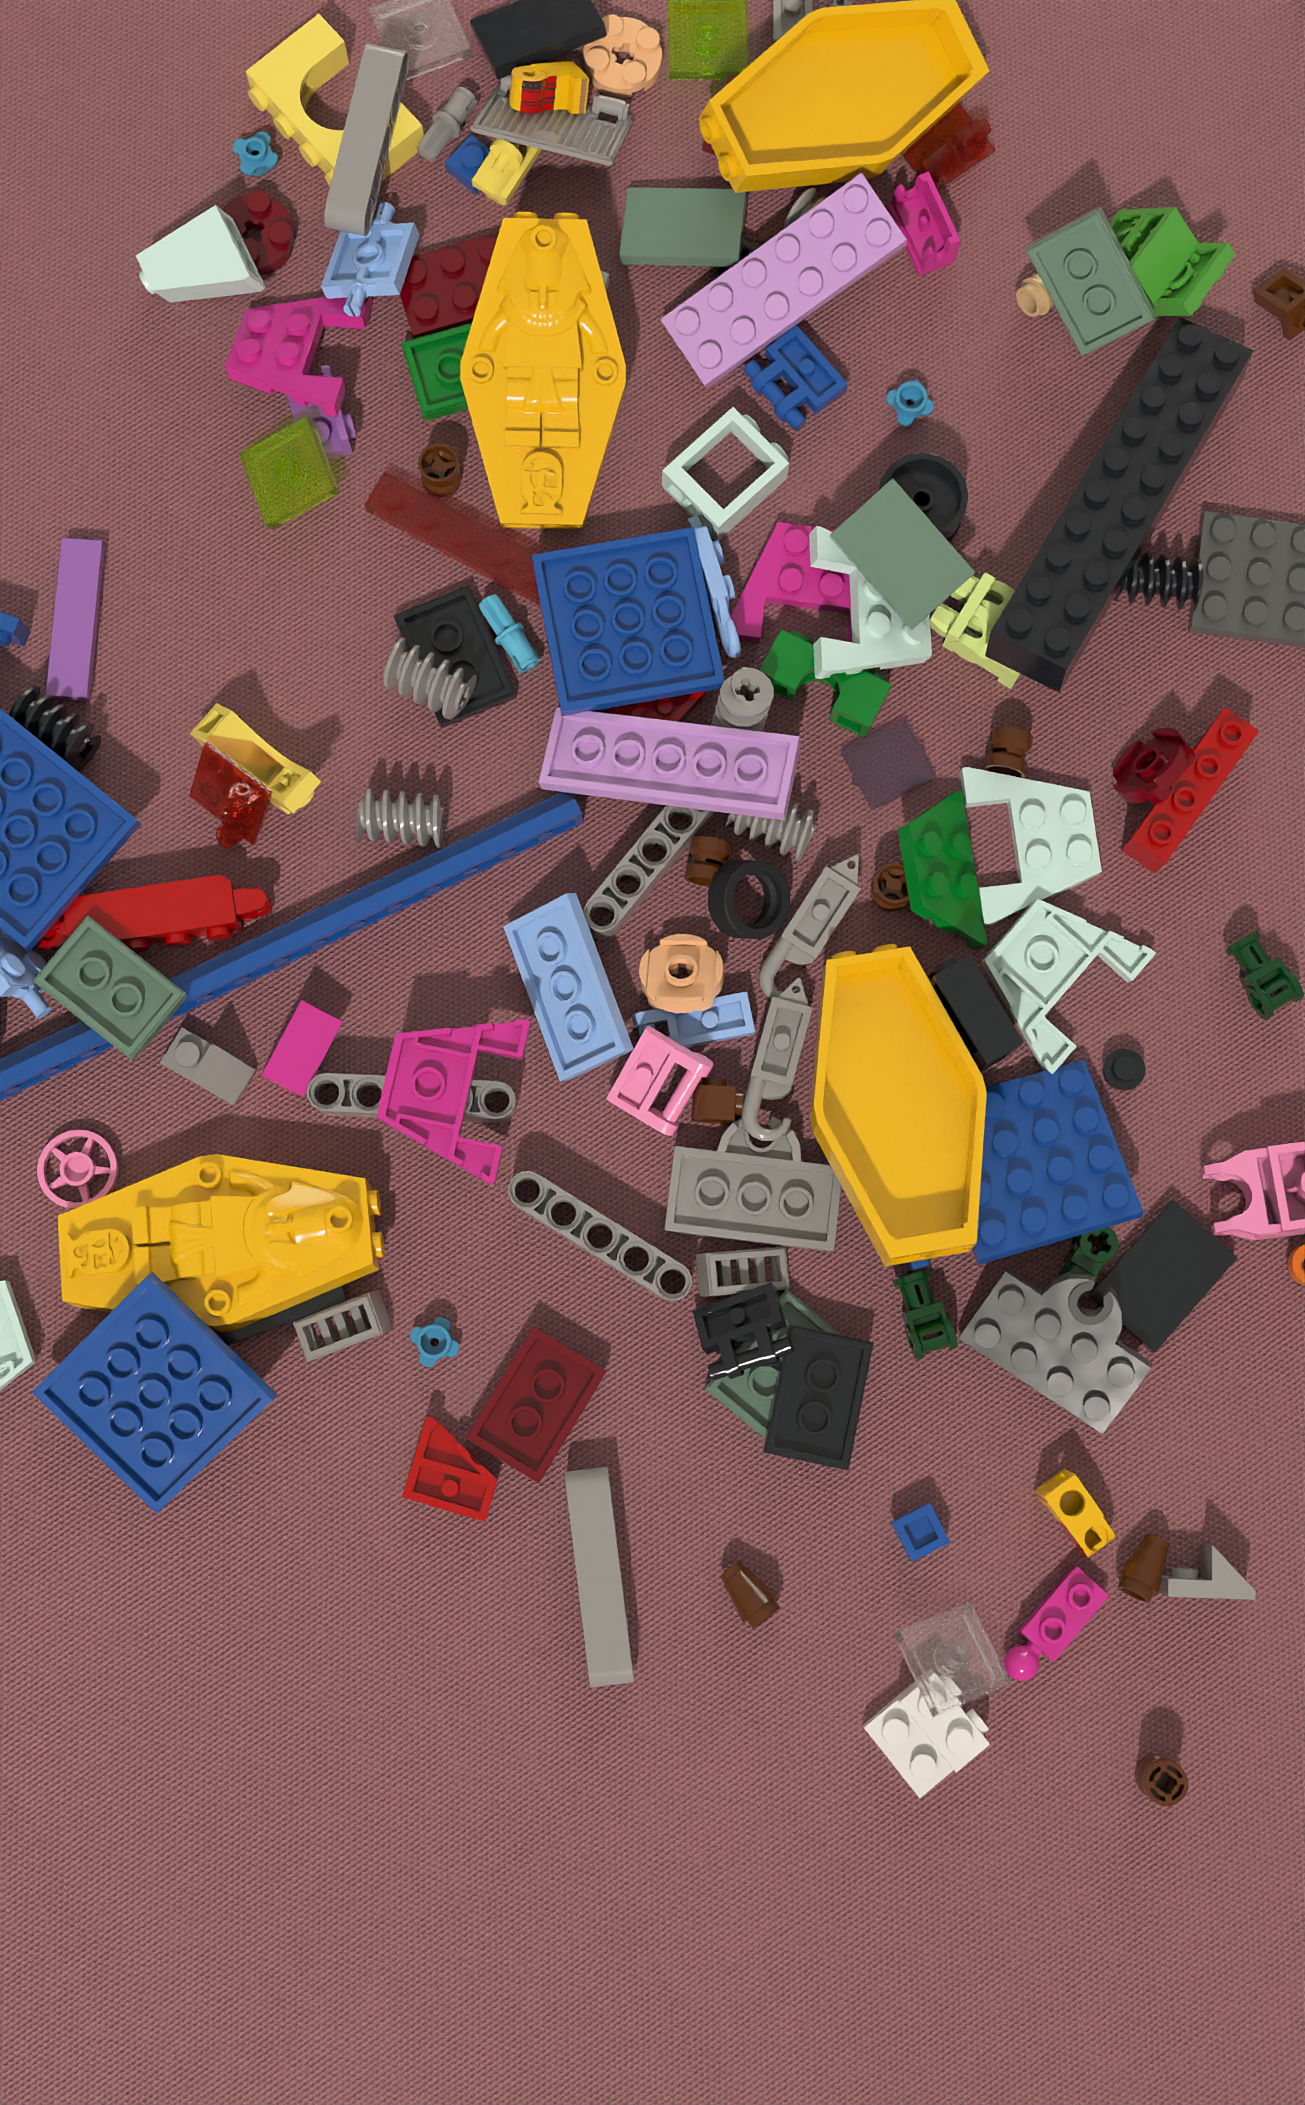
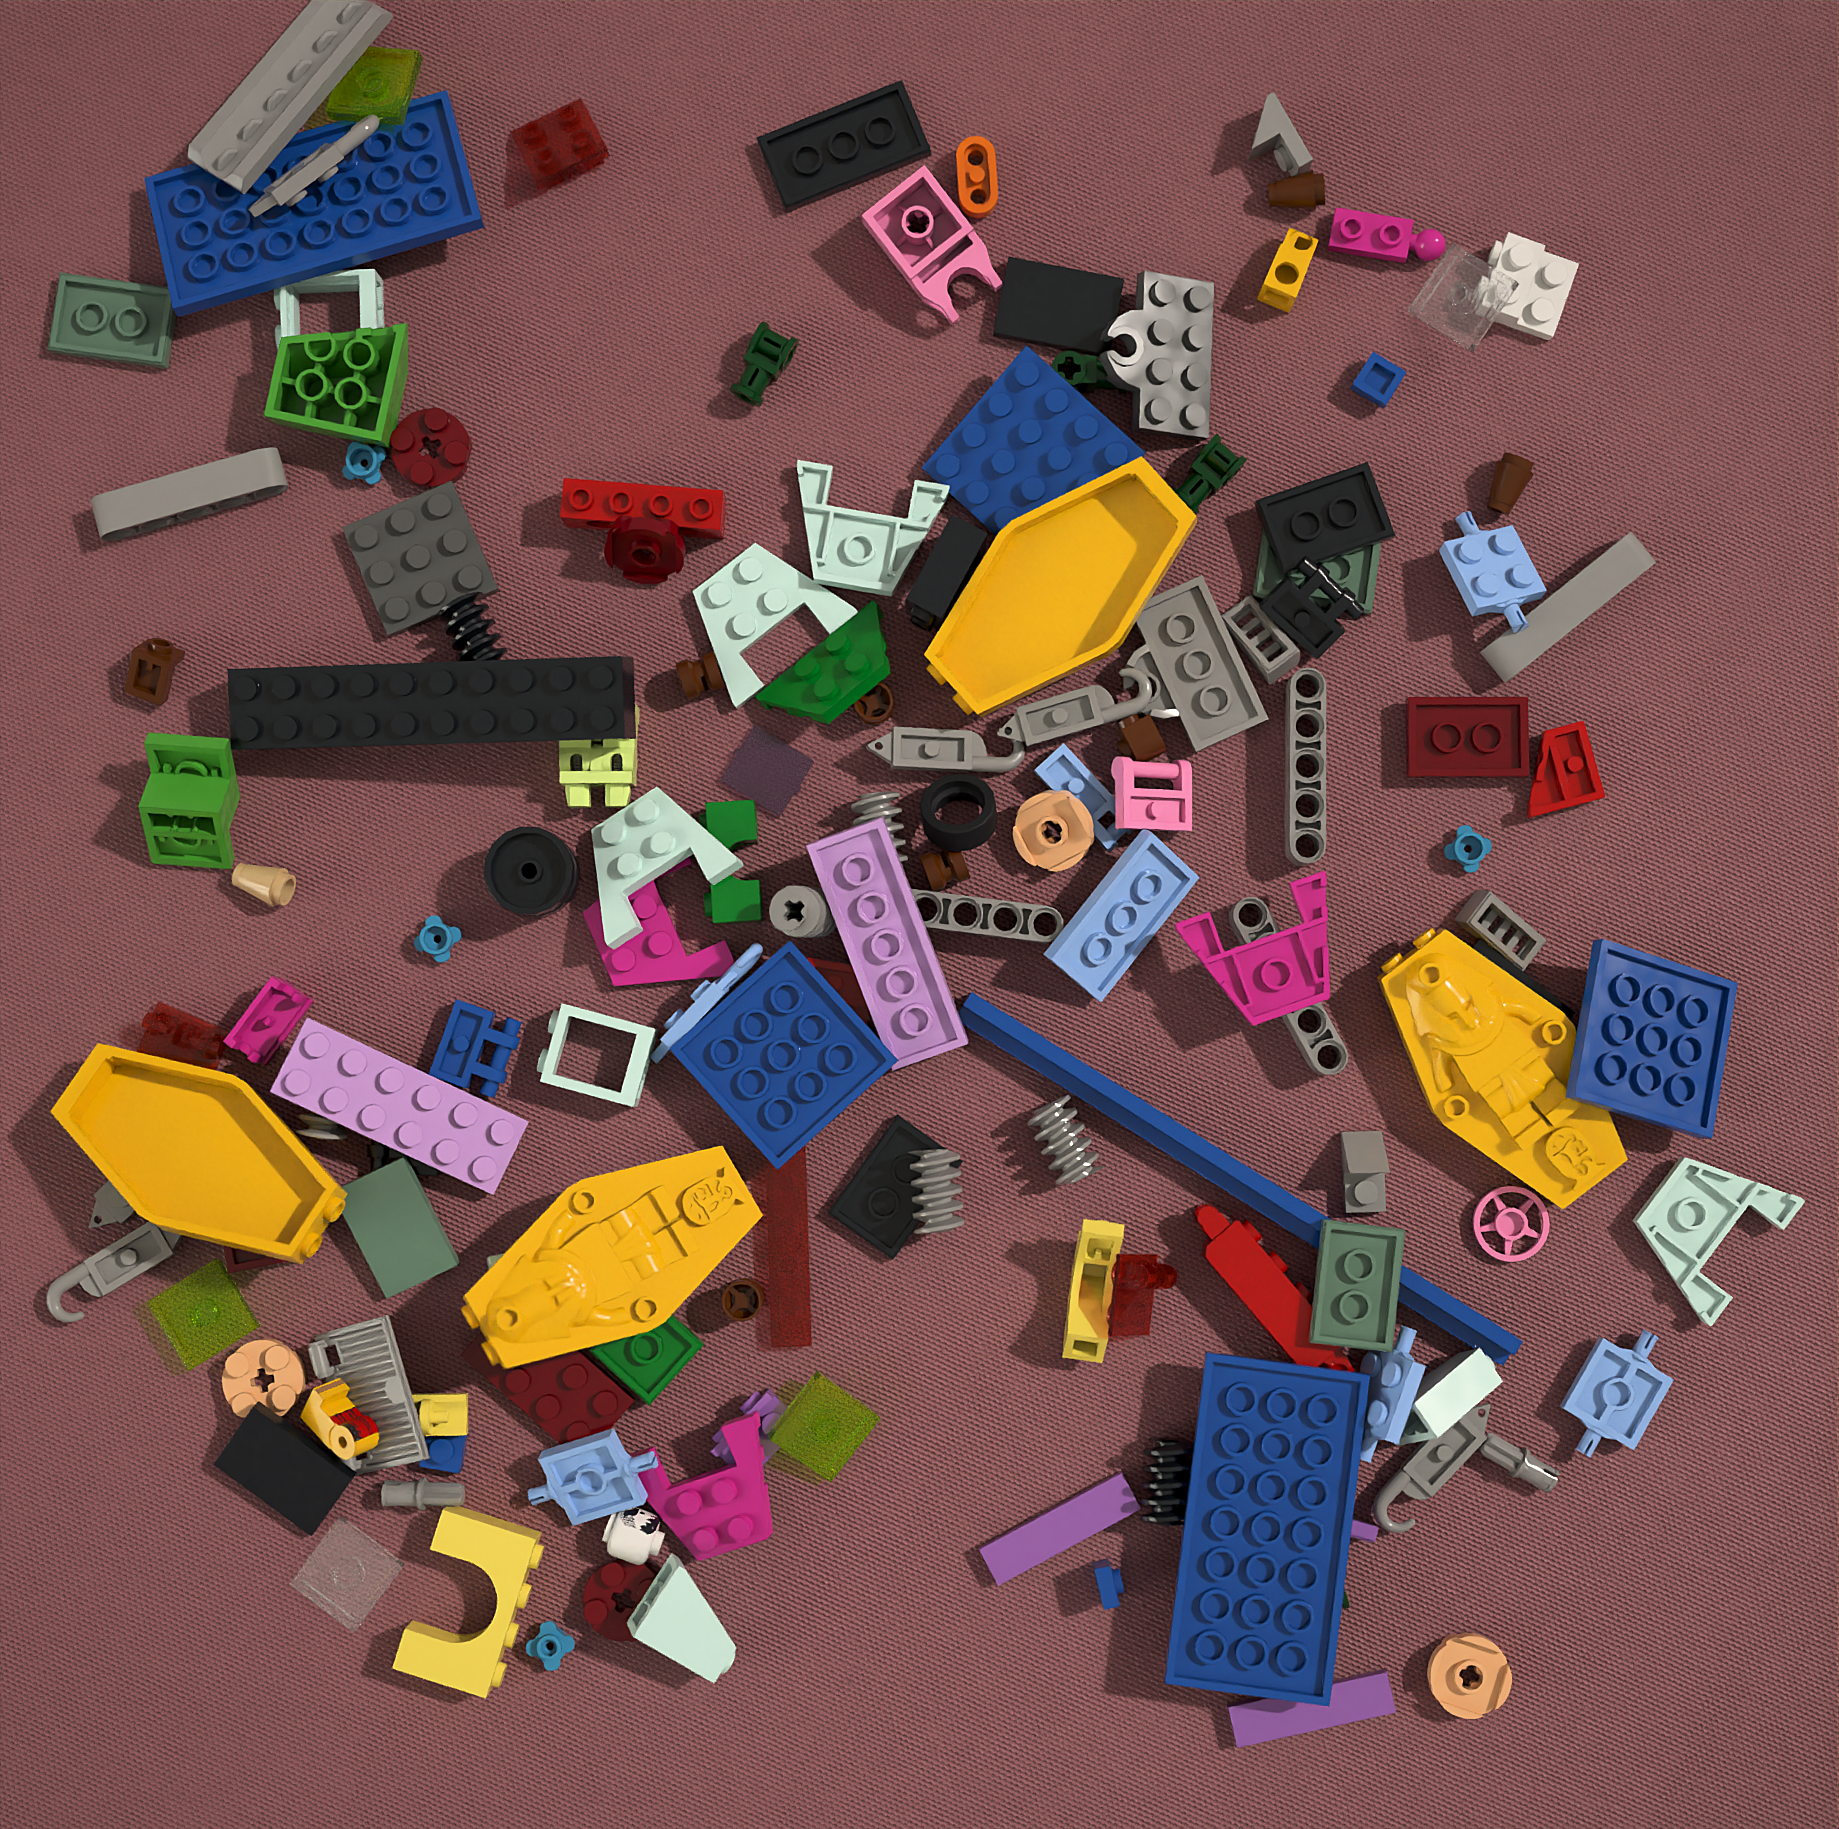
camera: 115 degrees left, 5 degrees up
dark pink hinge [261,1000,343,1097] -> none
light grey beam [324,43,409,236] -> none
medium azure axle [479,594,541,674] -> none
sand green tile [829,478,976,630] -> none
sand green tile [1025,206,1156,356] -> none
black plate [1102,1048,1146,1091] -> none
reddish brown wheel [1135,1754,1188,1806] -> none
none -> white head [602,1507,665,1565]
none -> light blue plate [1439,511,1547,633]

